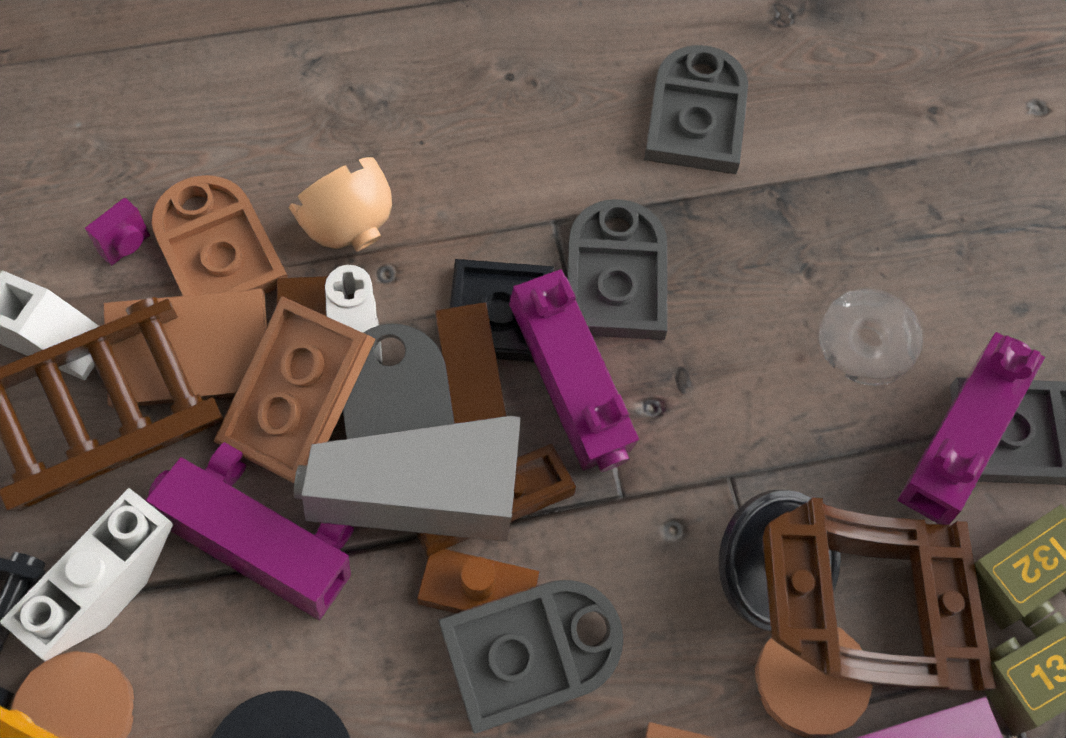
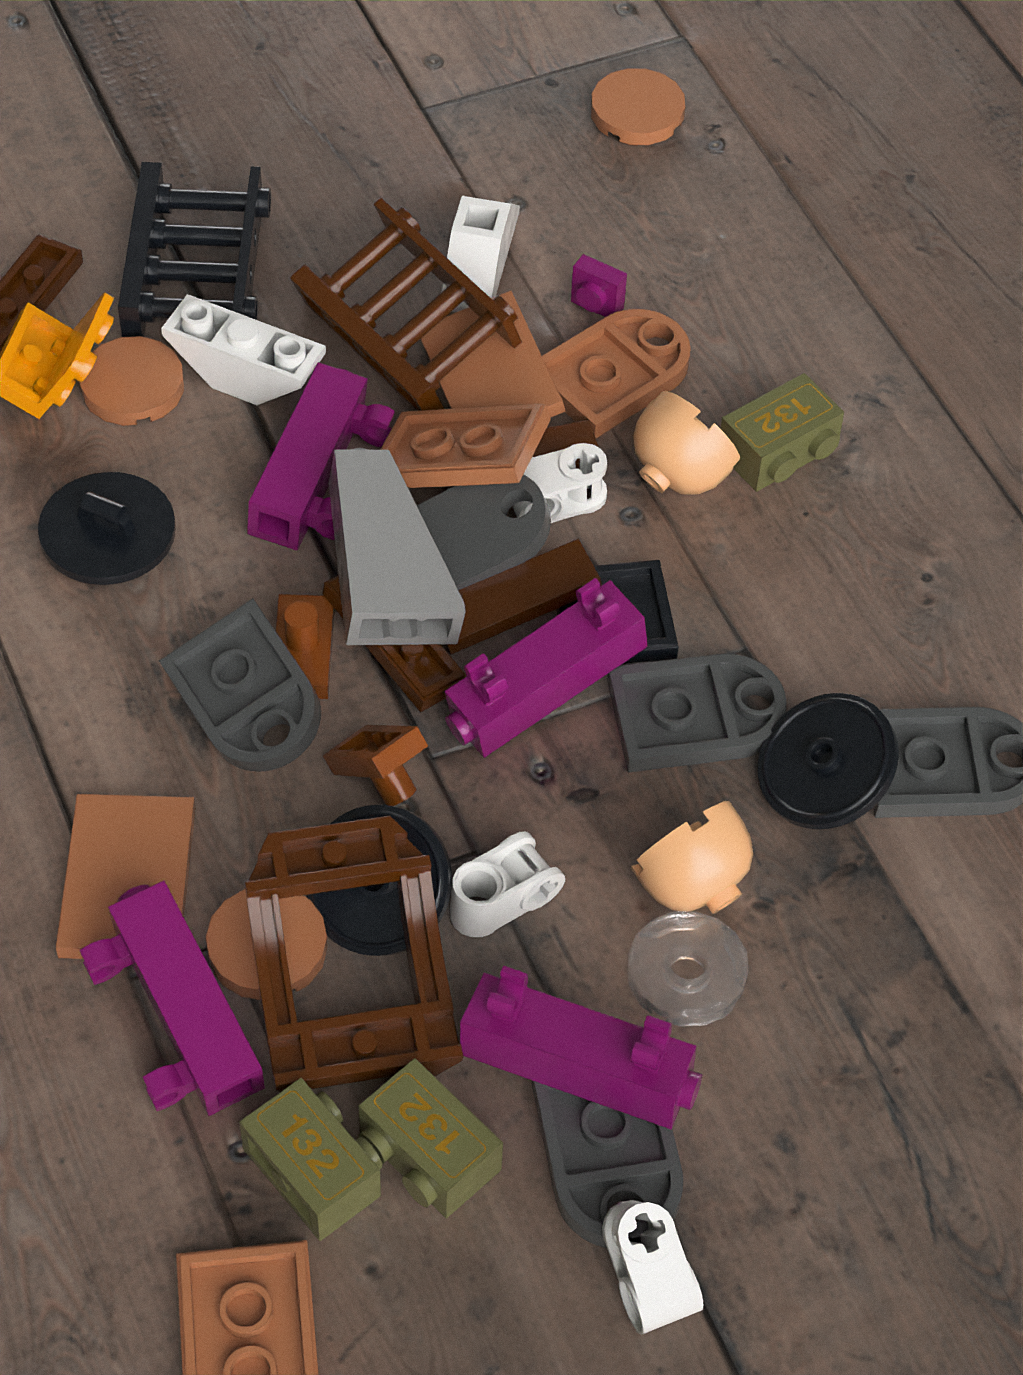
camera: 80 degrees right, 10 degrees down
none -> dark orange tile [323,725,428,806]
none -> white piece [450,831,565,937]
none -> light nougat cylinder [631,801,753,914]
none -> olive brick [720,373,844,492]
none -> black shield [758,693,899,829]

